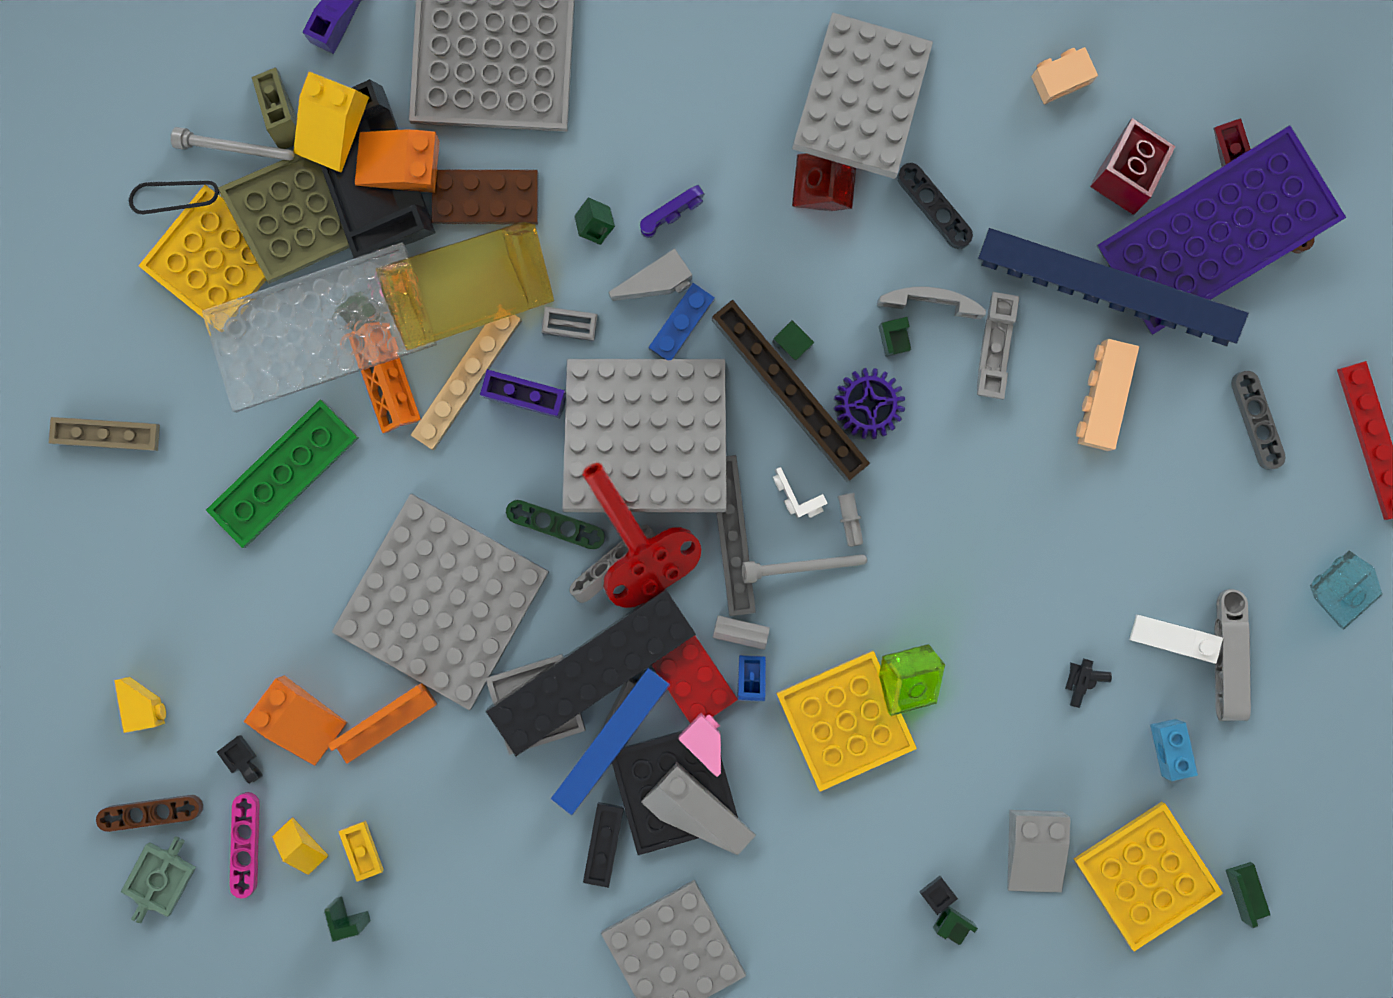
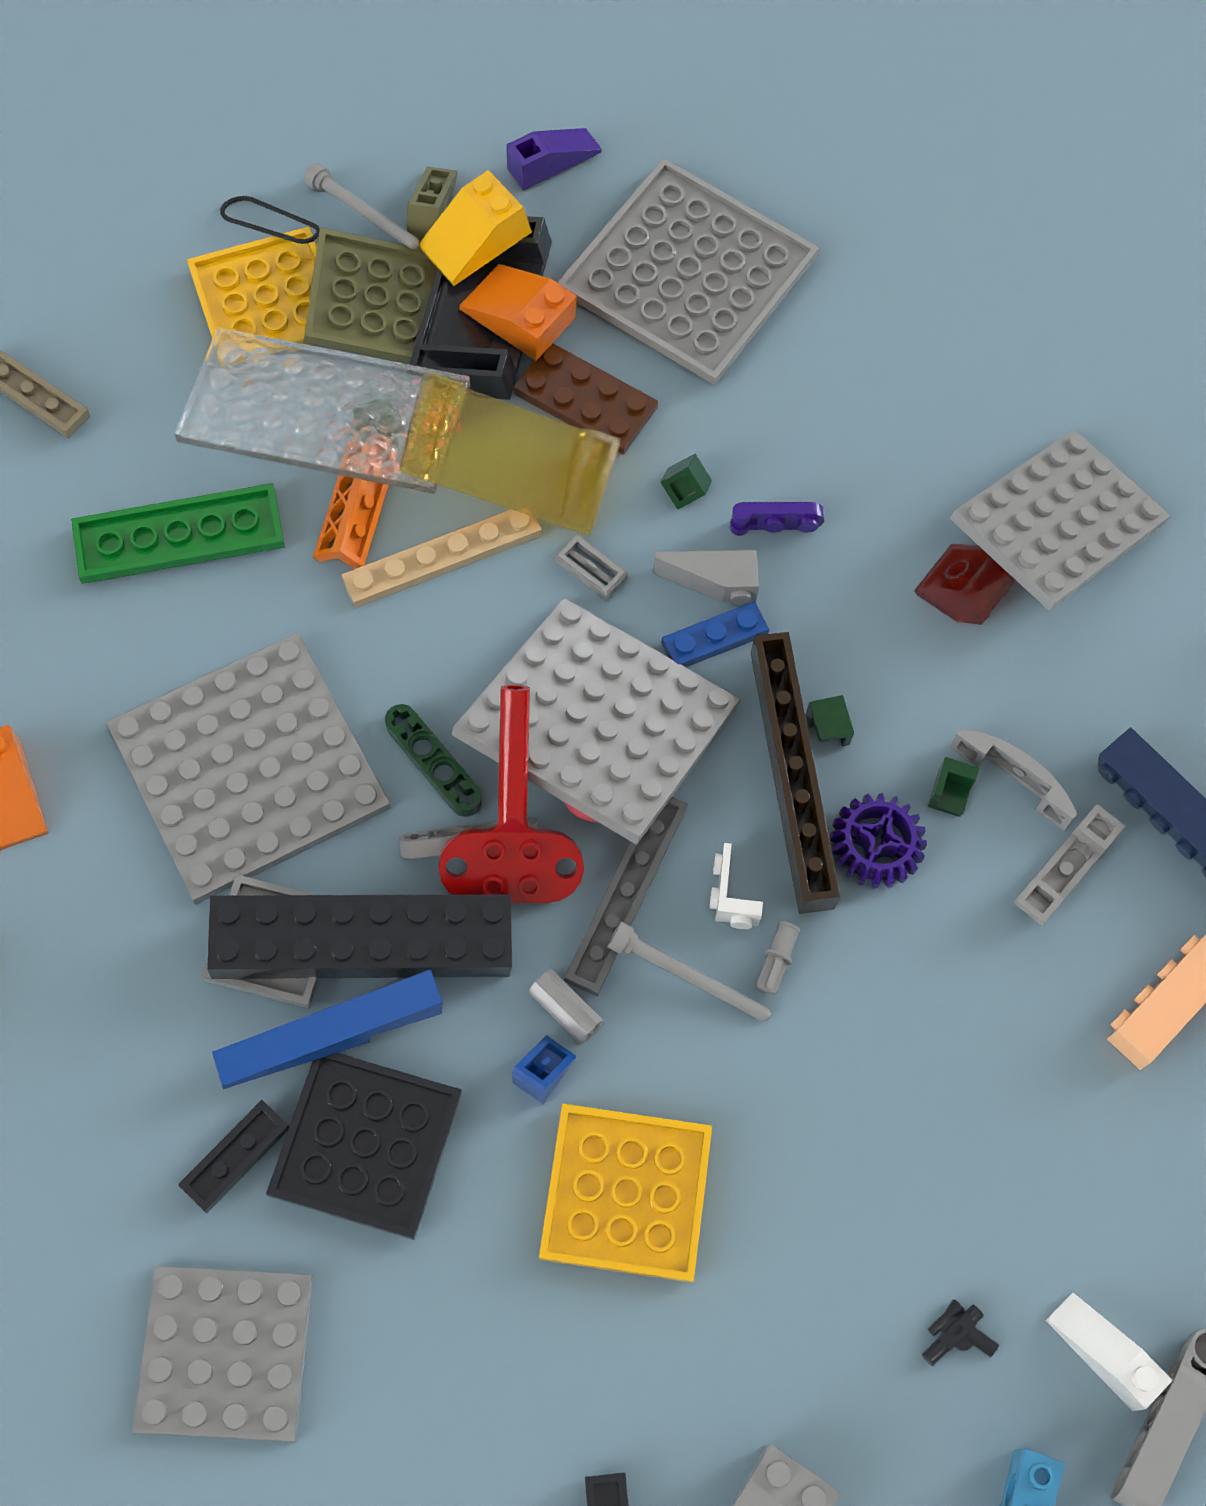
camera: 30 degrees right, 20 degrees down
orange fence [327,683,437,764] -> none
dark purple brick [480,369,566,419] -> none
light grey wedge [641,762,756,855] -> none
red plate [652,635,738,724] -> none
bright pink slope [678,713,721,777] -> none
clear neon green slope [879,644,945,716] -> none
black beam [897,163,973,249] -> none

